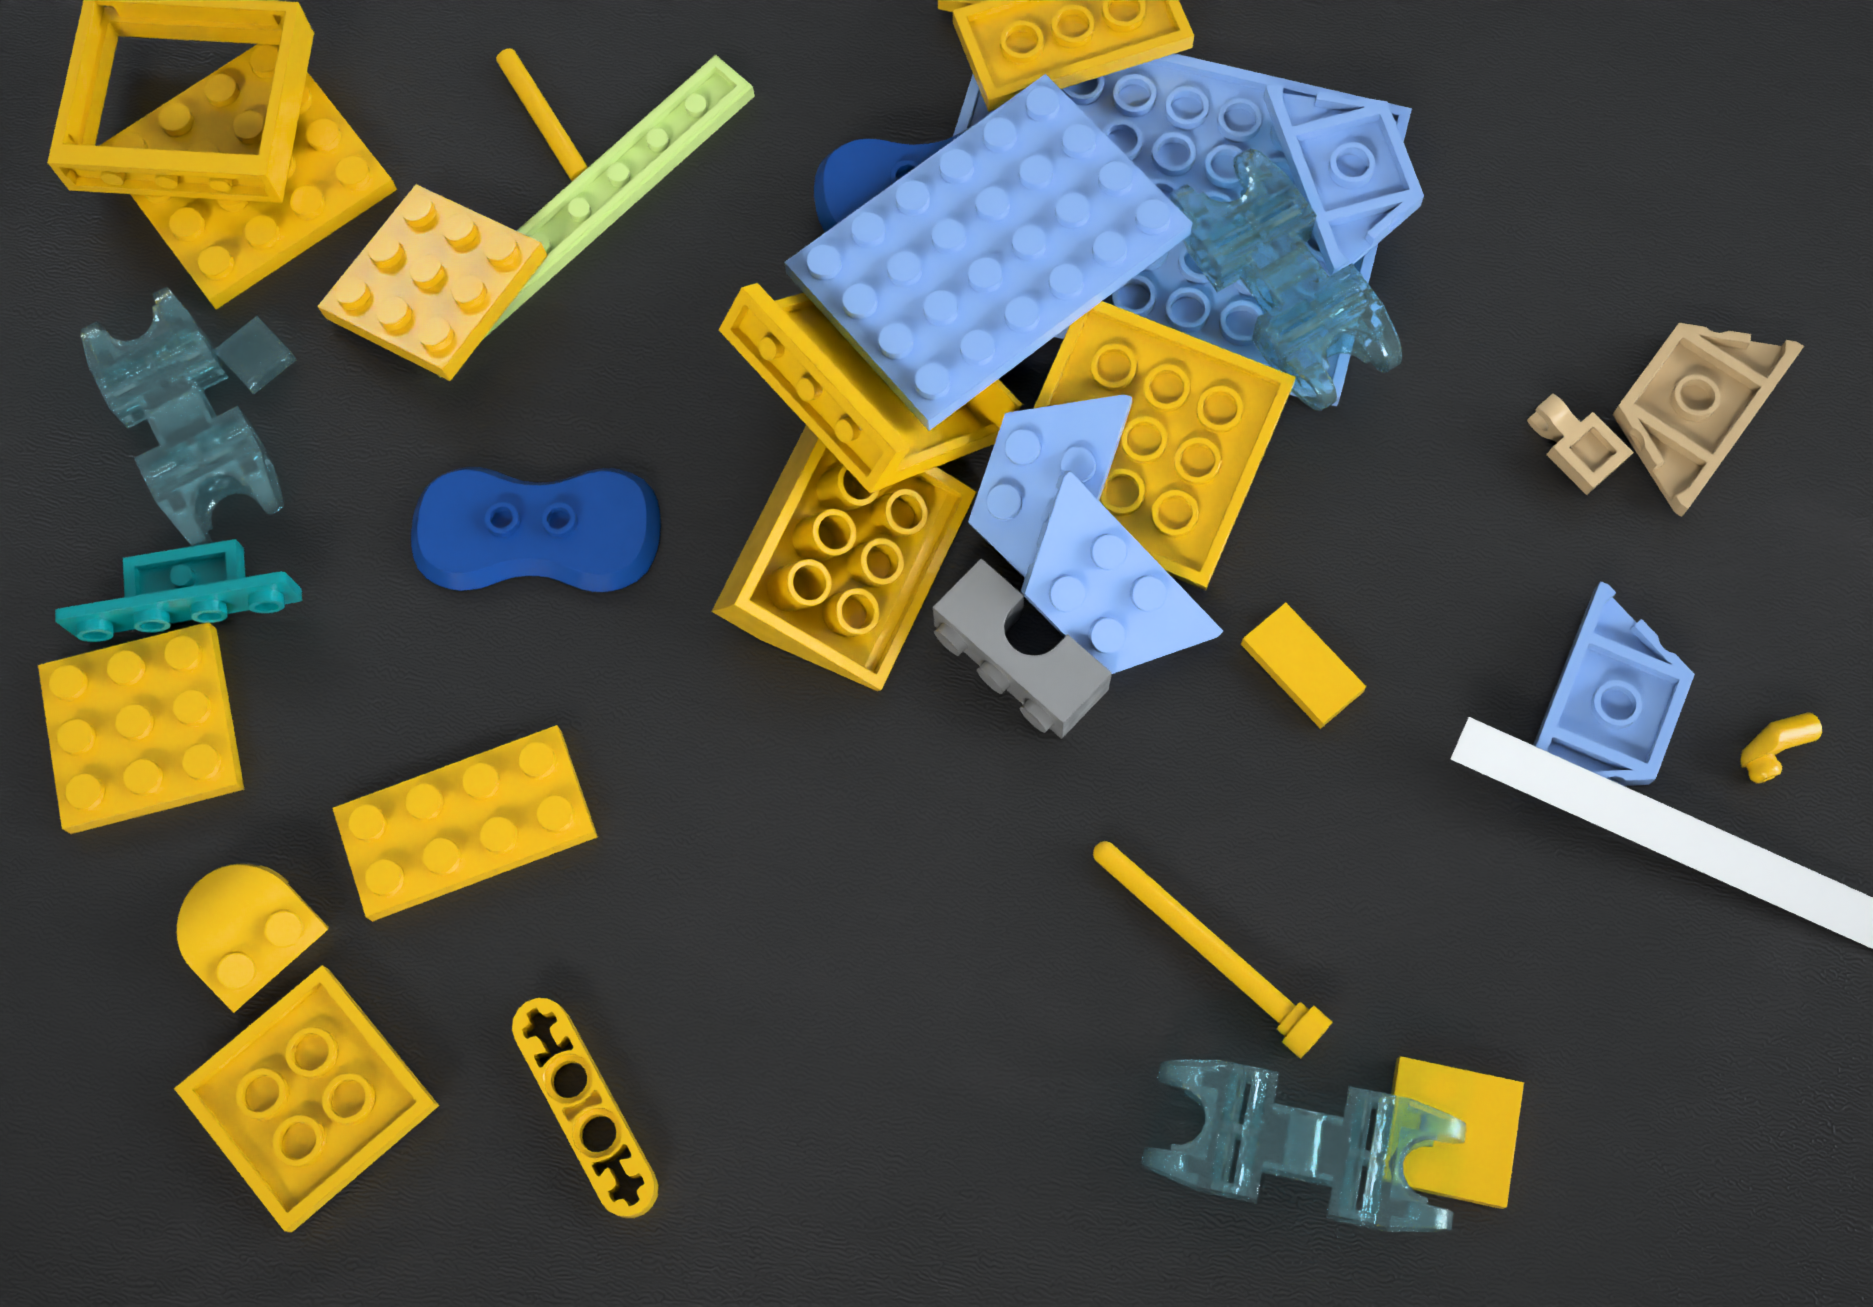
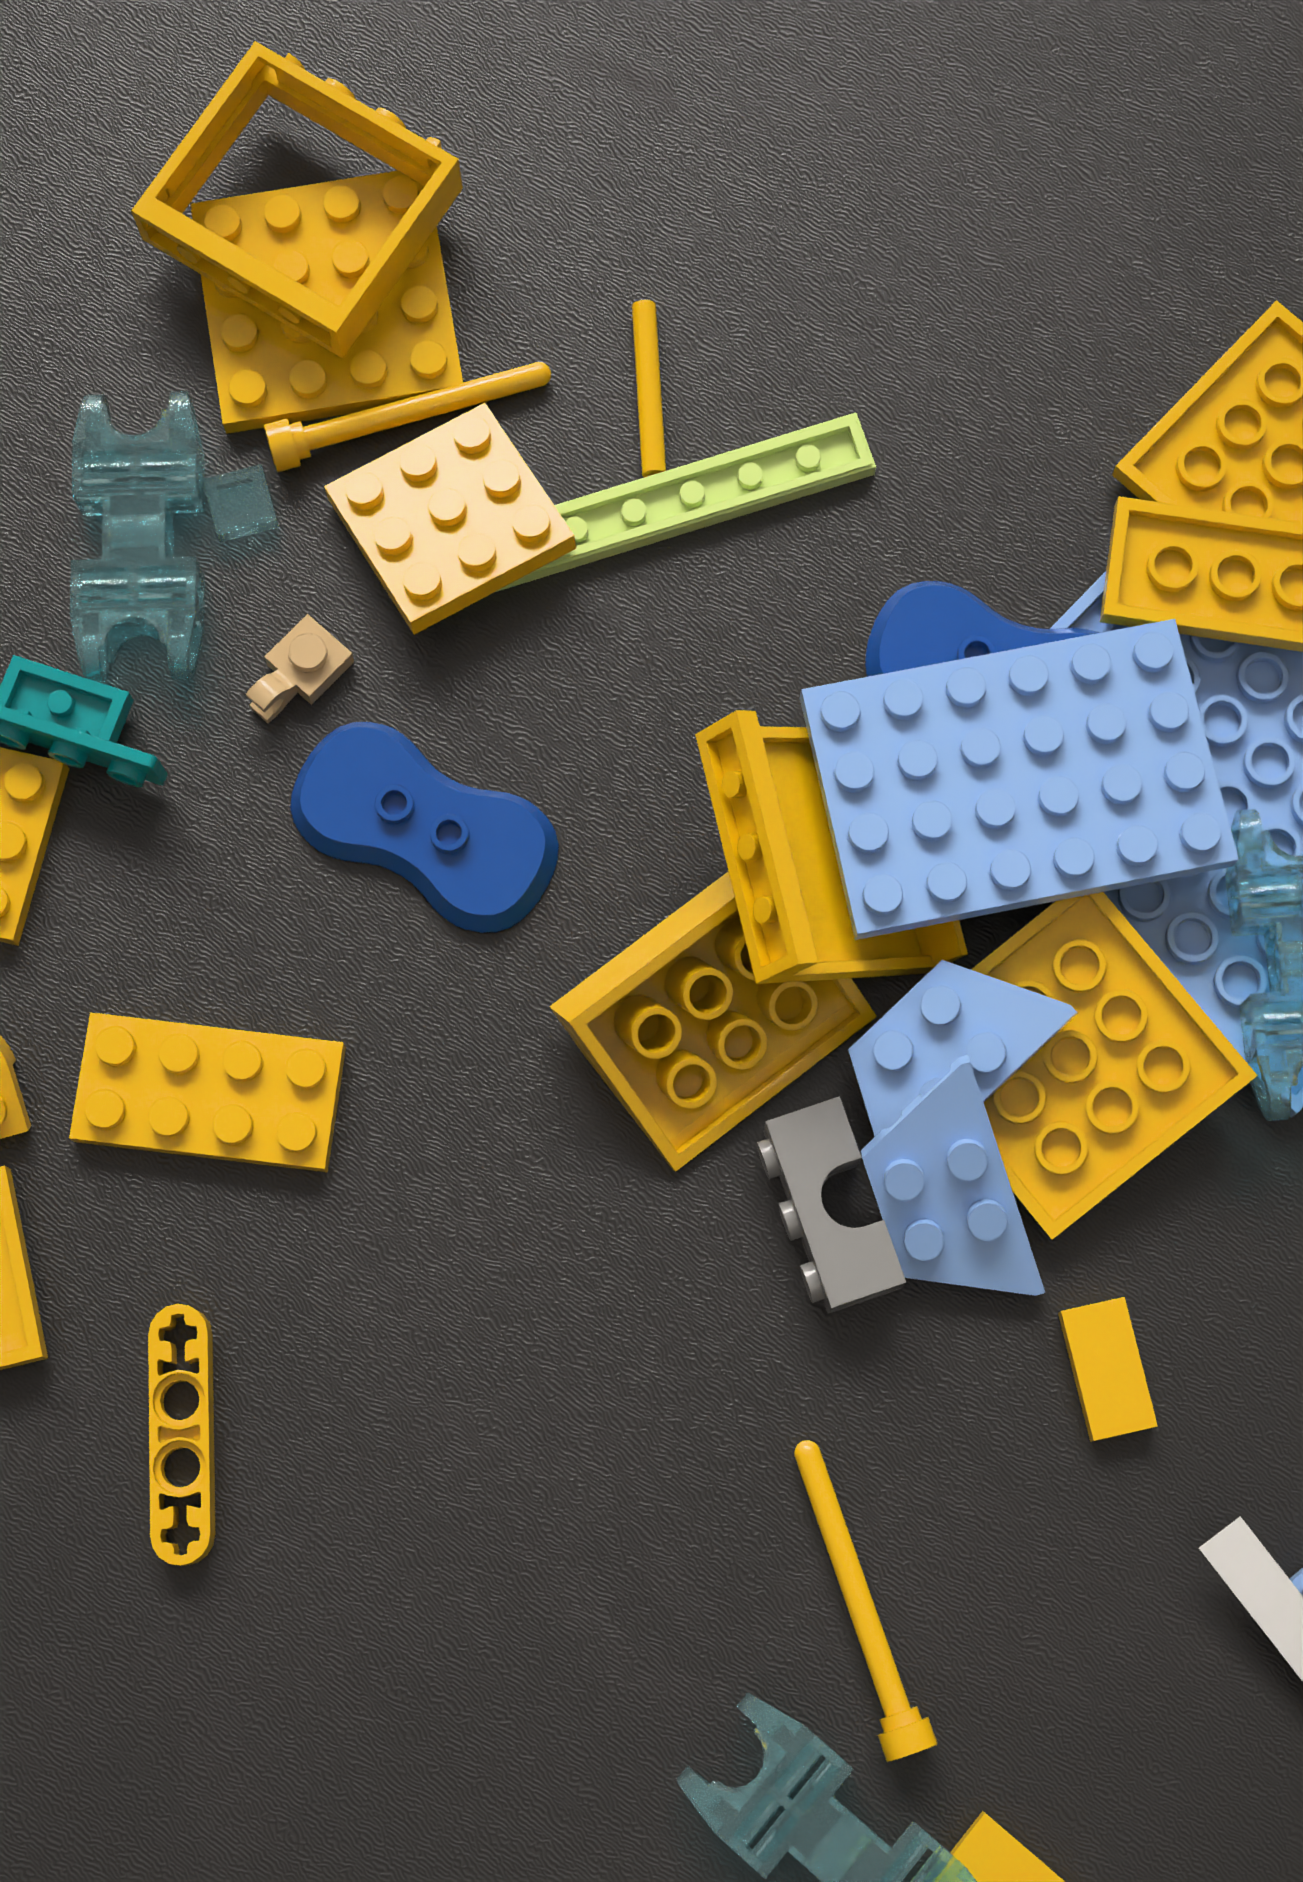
camera: 25 degrees right, 5 degrees up
none -> tan plate [246,614,354,723]
none -> yellow piece [263,362,551,473]

